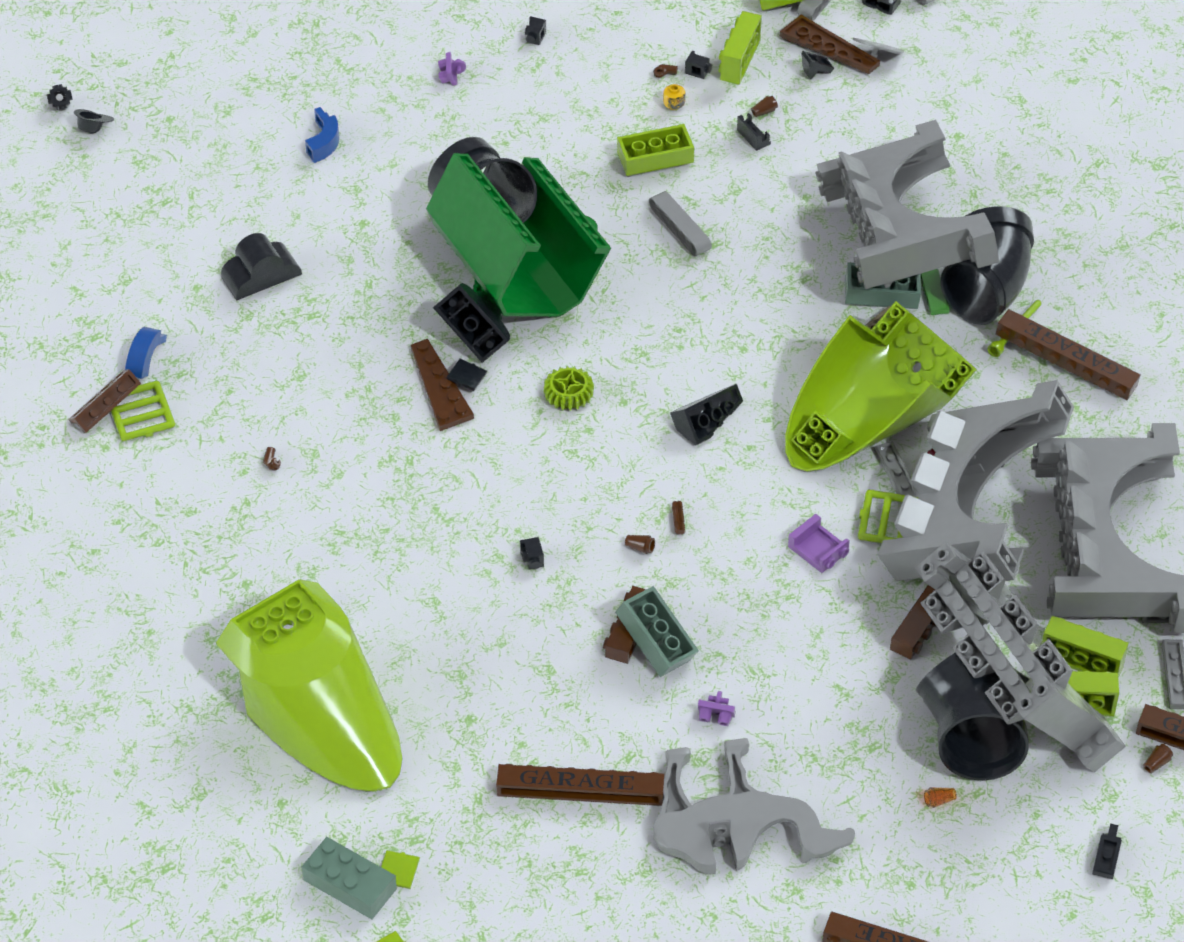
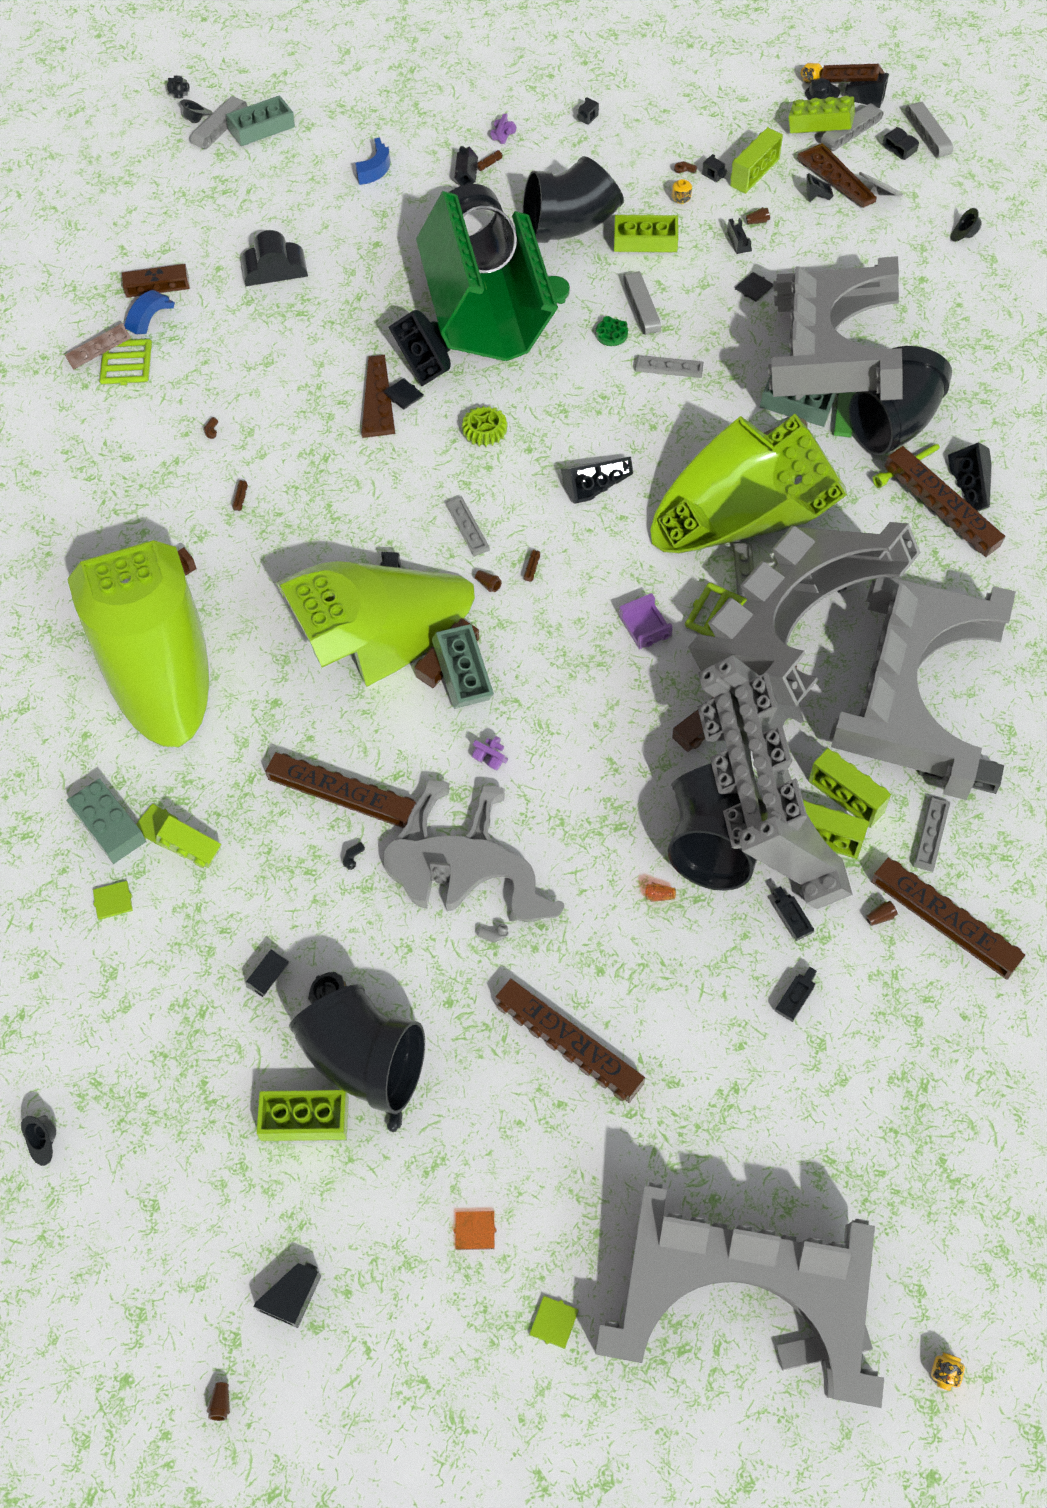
camera: 20 degrees right, 10 degrees up
none -> reddish brown brick [122,264,190,298]
none -> lime wedge [156,815,221,868]
none -> light grey beam [191,96,247,149]
none -> sand green brick [226,95,295,146]
none -> reddish brown axle [232,480,248,511]
none -> lime piece [276,561,475,687]
none -> black arm [342,842,365,870]
none -> light grey tile [446,496,490,557]
none -> black brick [454,146,478,186]
none -> reddish brown axle [477,150,503,171]
none -> light grey arm [478,924,508,942]
none -> black cylinder [522,156,624,243]
none -> green tile [595,316,628,346]
none -> light grey tile [636,355,704,378]
none -> black piece [735,272,773,302]
none -> black hinge [772,886,814,941]
none -> black wedge [948,442,992,512]
none -> black piece [950,208,982,242]

